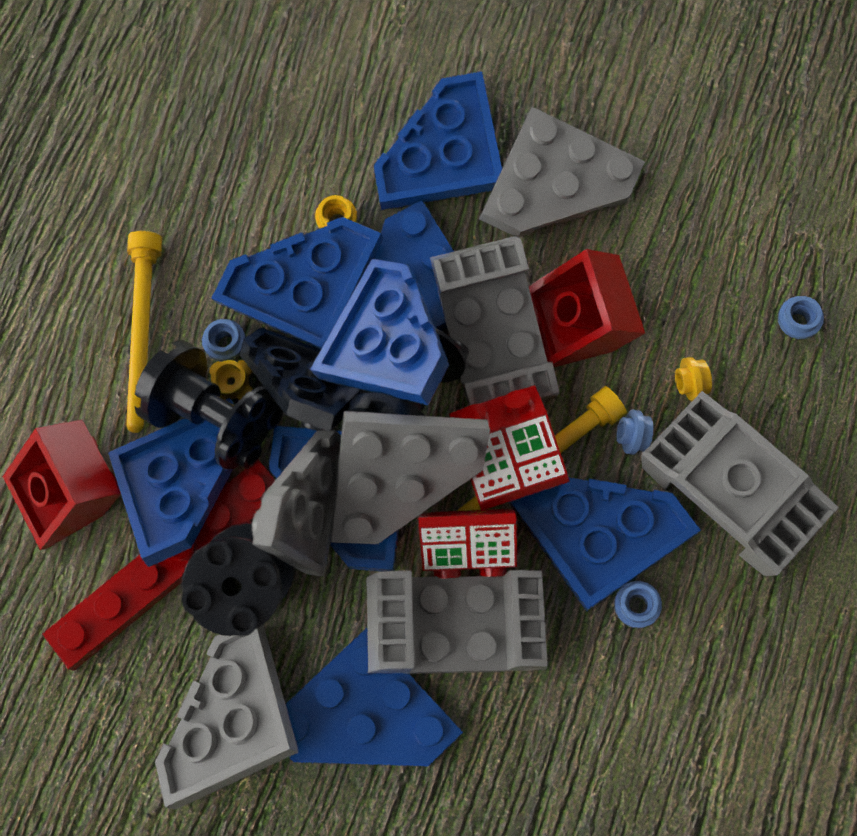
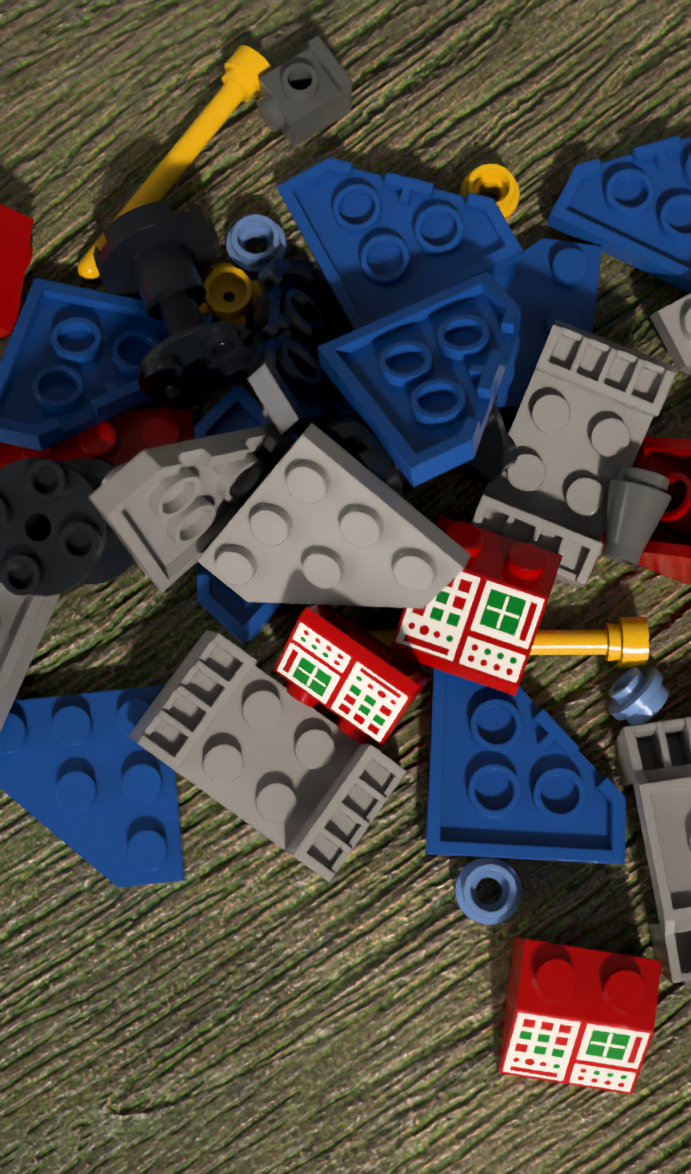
camera: 25 degrees right, 5 degrees up
none -> dark grey brick [256,35,352,147]
none -> red slope [497,936,662,1095]
none -> dark grey cone [601,466,672,566]

